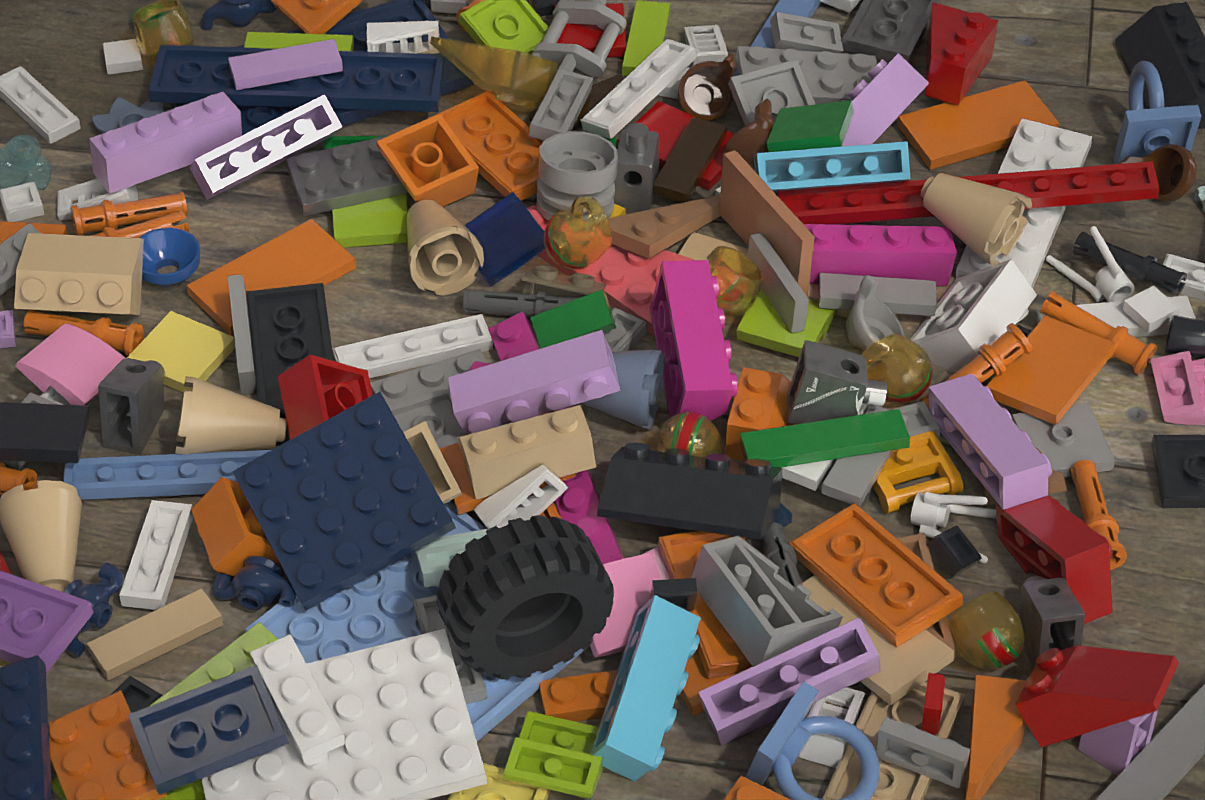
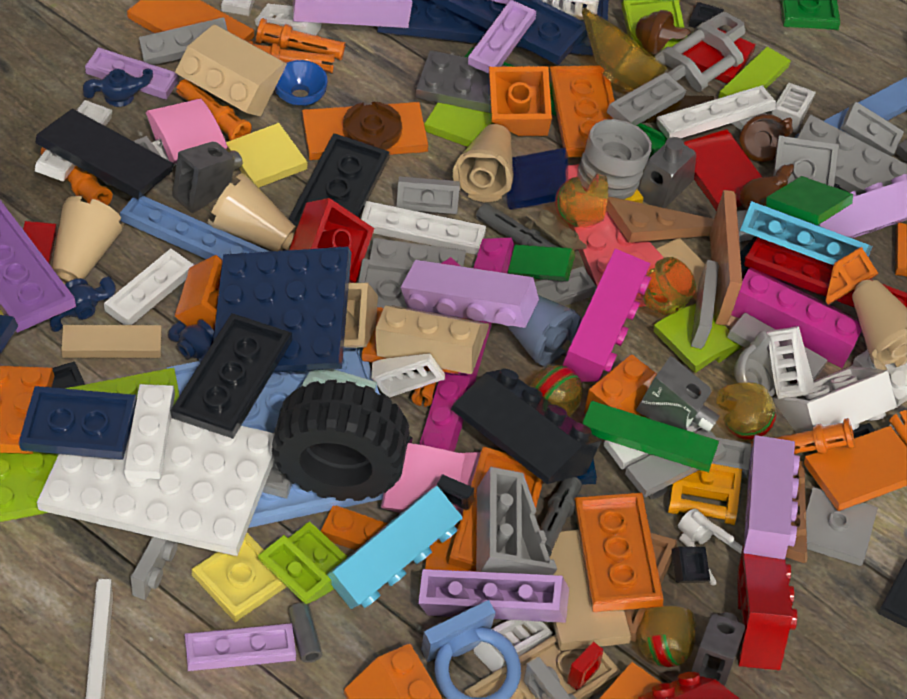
camera: 25 degrees right, 5 degrees up
brick [189,95,342,200] -> none
light grey tile [228,274,257,395] -> none
dark brown tile [652,117,727,203] -> none
orange pin [1070,460,1127,570] -> none
none -> black tile [171,313,293,439]
none -> reddish brown tile [343,102,402,150]
none -> light grey tile [396,176,460,214]
none -> lavender plate [468,0,536,74]
none -> reddish brown hat [635,10,690,55]
none -> white slope [767,326,815,399]
none -> orange tile [825,247,879,305]

